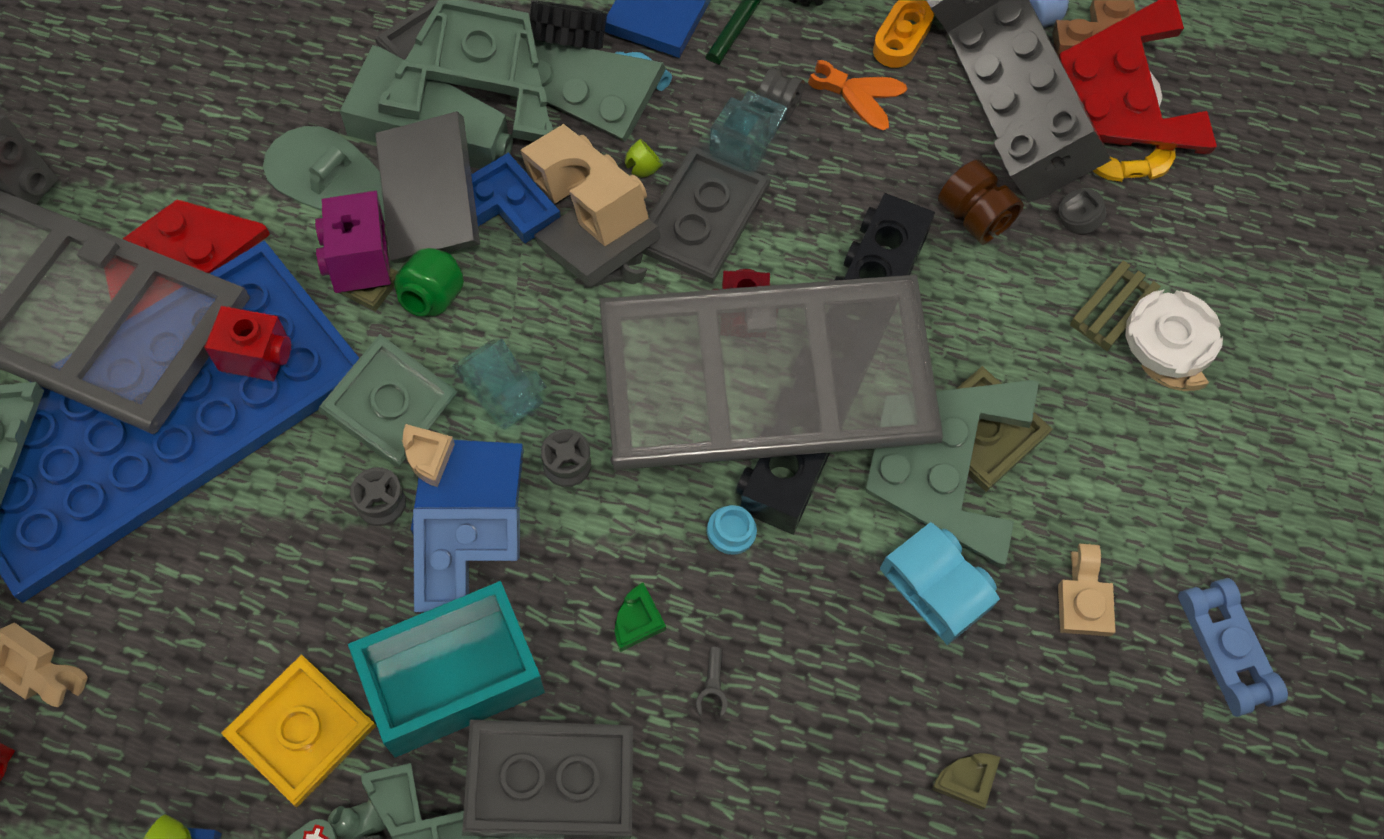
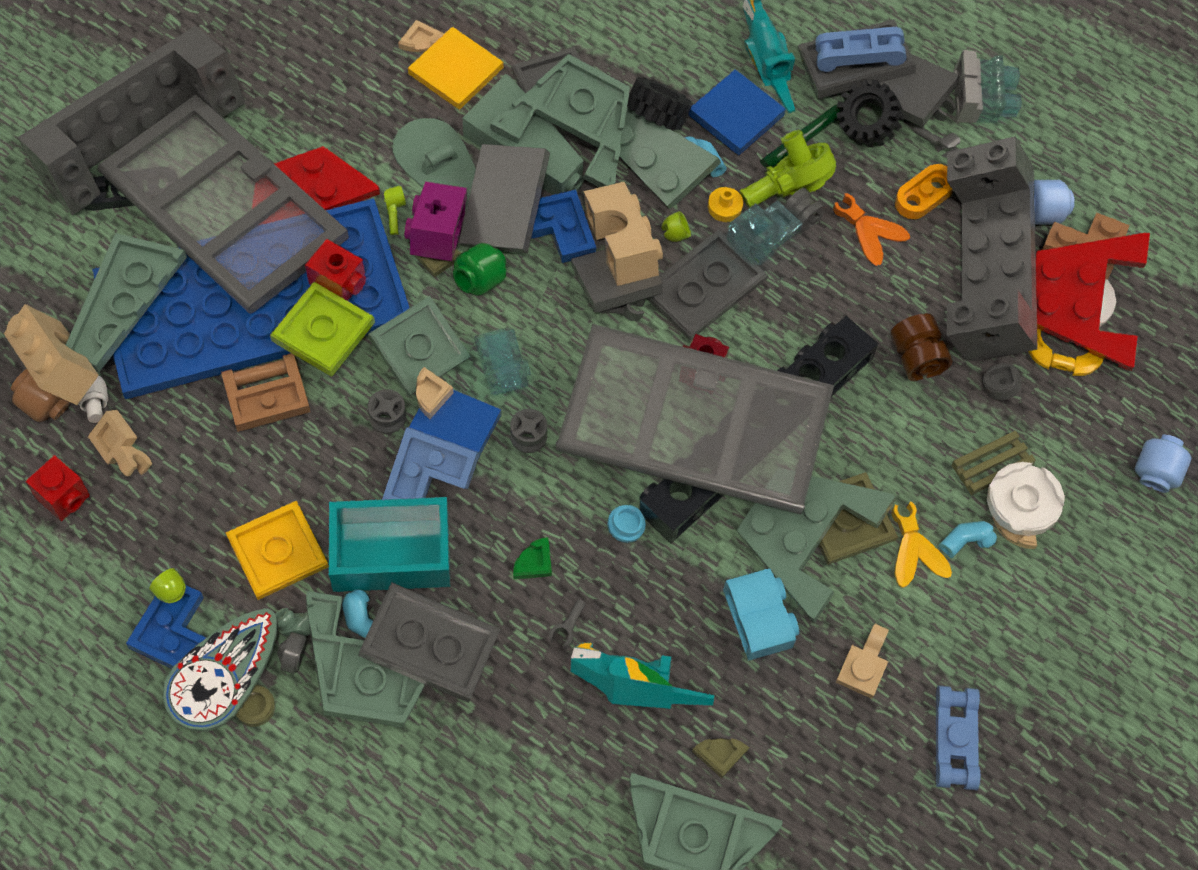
camera: 20 degrees right, 0 degrees up
none -> medium nougat plate [221,353,310,432]
none -> lime tile [270,282,375,377]
none -> medium azure arm [342,589,374,638]
none -> lime hand [384,186,406,235]
none -> tan tile [398,20,444,52]
none -> yellow tile [408,27,504,110]
none -> teal animal [570,643,715,709]
none -> yellow tile [708,187,743,222]
none -> lime pin [739,130,836,210]
none -> yellow piece [891,501,952,588]
none -> medium azure arm [938,521,997,558]
none -> light blue head [1135,434,1192,493]

